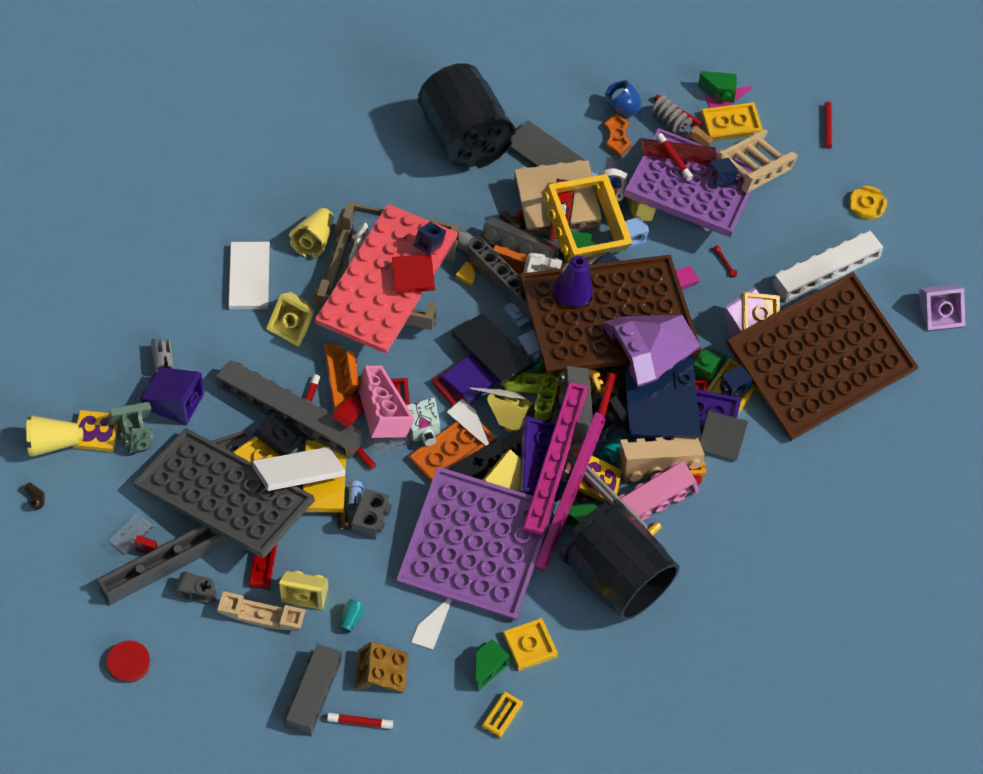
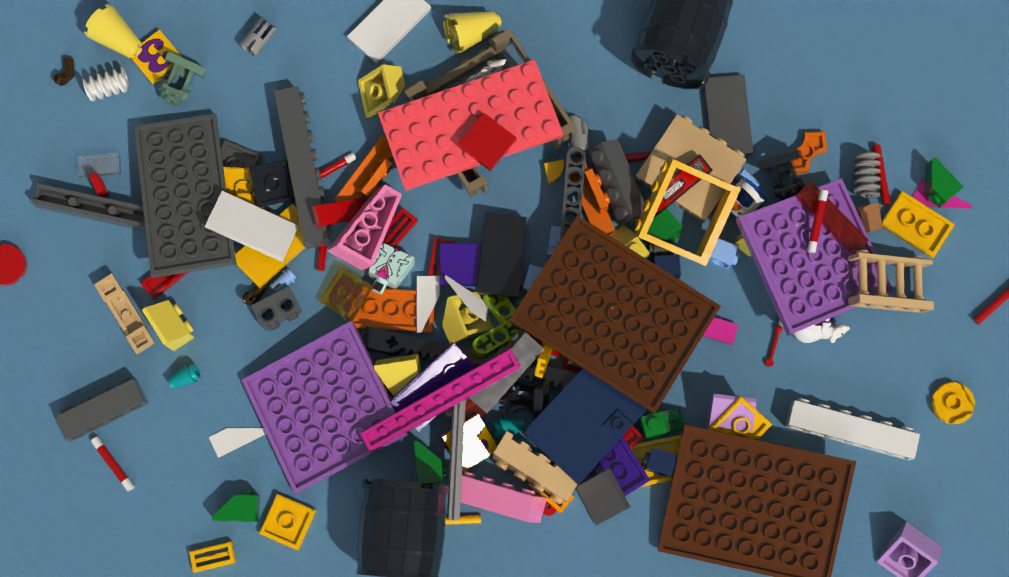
camera: 50 degrees right, 20 degrees up
dark purple slope [140,367,205,426] -> none
dark grey piece [174,572,217,604] -> none
pearl gold bracket [355,641,408,693] -> none
dark blue brick [413,221,446,255] -> none
dark brown arm [500,211,525,230] -> none
white cylinder [523,253,562,273] -> none
dark pink tile [535,412,605,572] -> none
dark purple cone [554,256,593,308] -> none
red bar [597,373,616,418] -> none
medium lavender wedge [602,315,700,387] -> none
blue piece [605,80,641,117] -> none
dark blue panel [710,158,738,187] -> none
none -> white piece [83,67,129,102]
none -> clear yellow tile [319,266,374,321]
none -> black tile [758,150,805,201]
none -> white animal [779,318,850,343]

